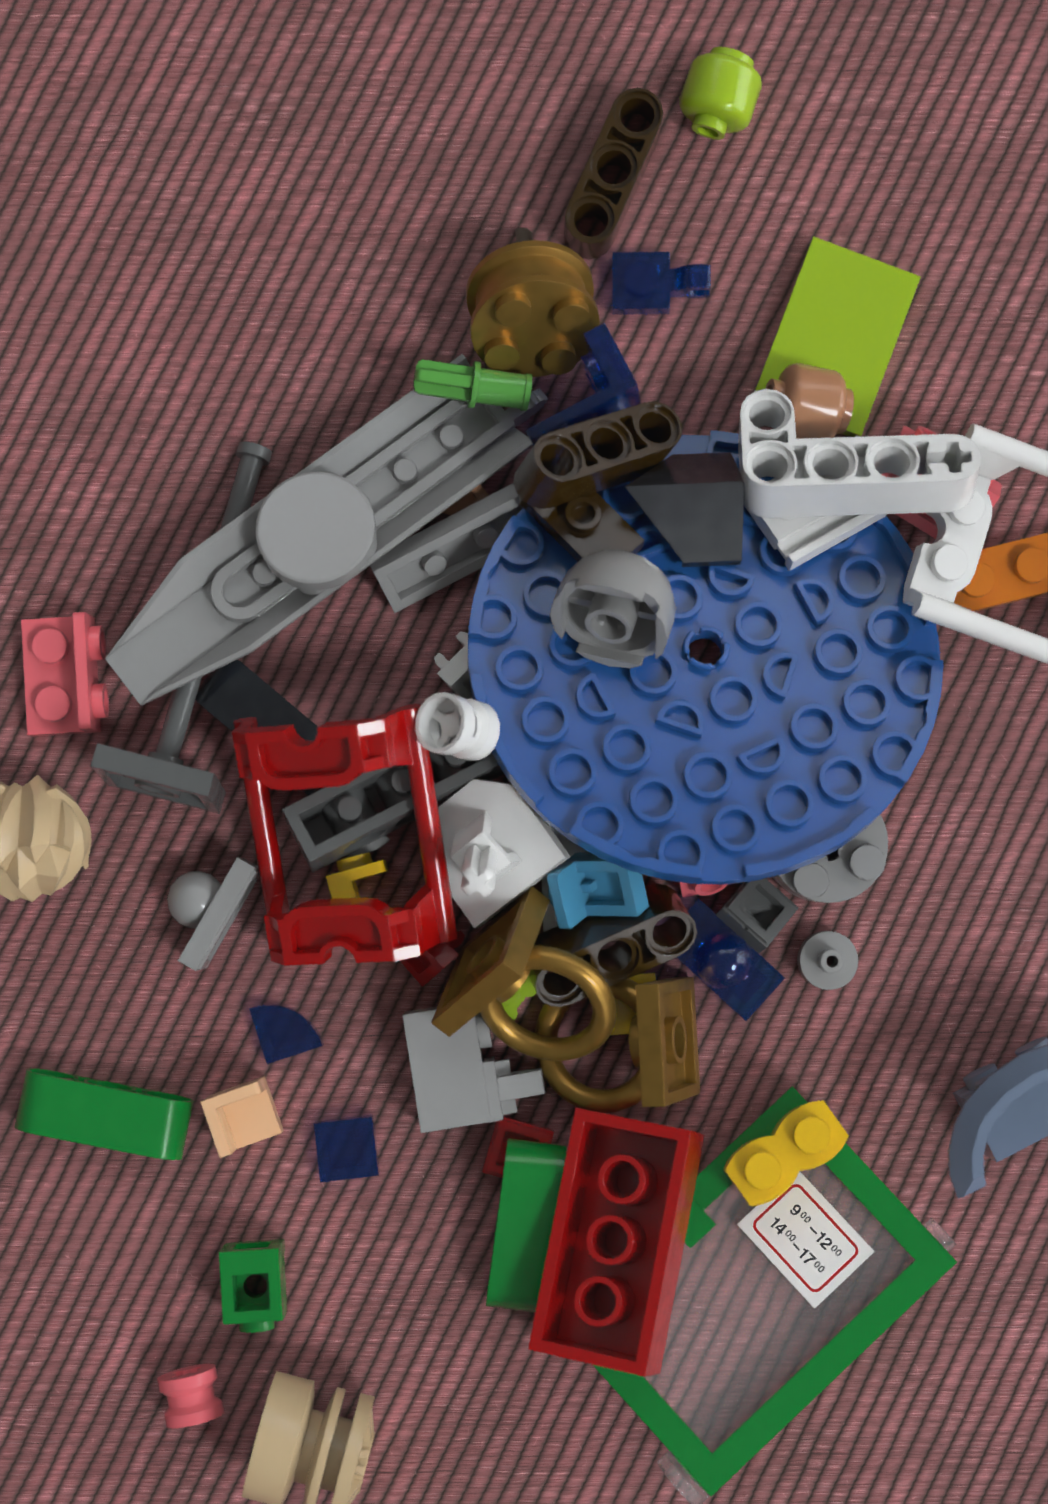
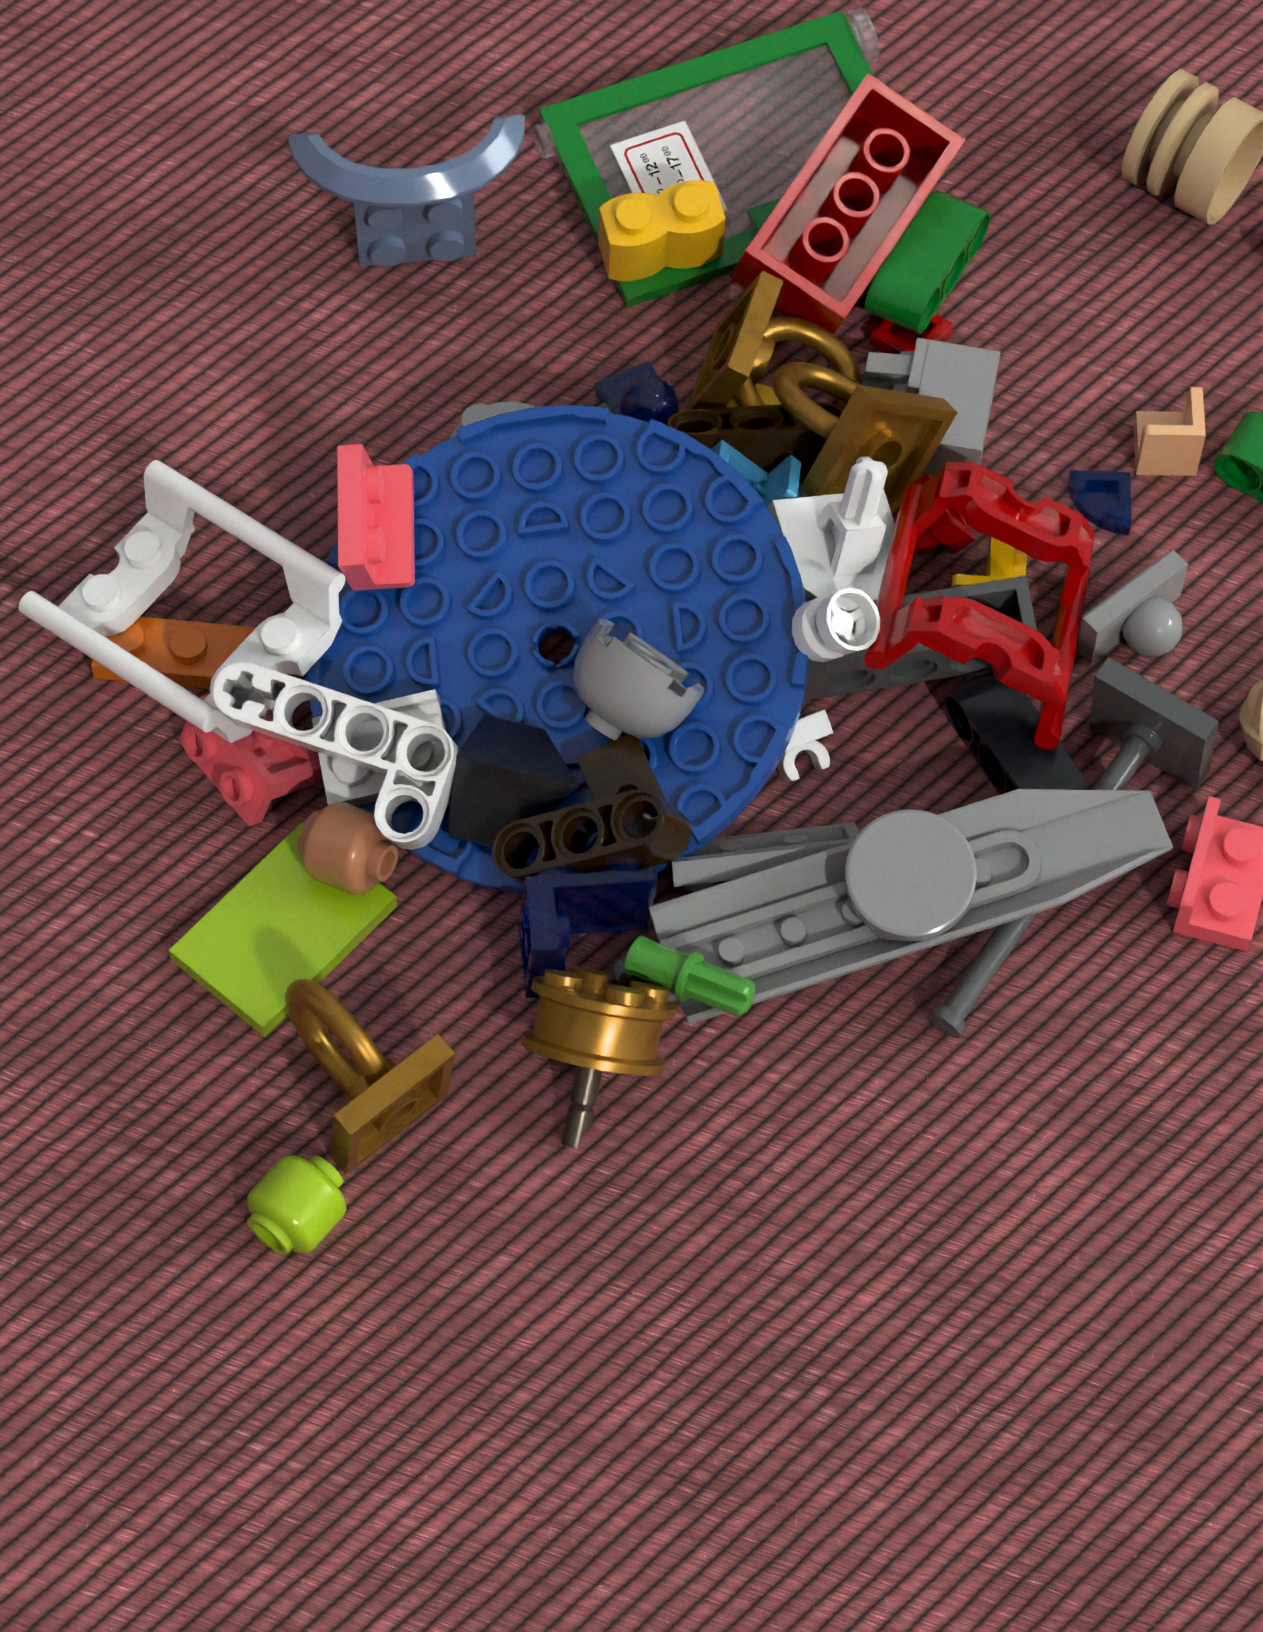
camera: 155 degrees left, 25 degrees down
green brick [219,1239,288,1333] -> none
clear blue tile [314,1114,380,1183] -> none
dark brown beam [564,87,663,260] -> none
clear blue plate [612,252,711,315] -> none
light grey tile [797,931,858,990] -> none
none -> pearl gold tile [285,979,455,1175]
none -> coral bracket [337,444,415,591]

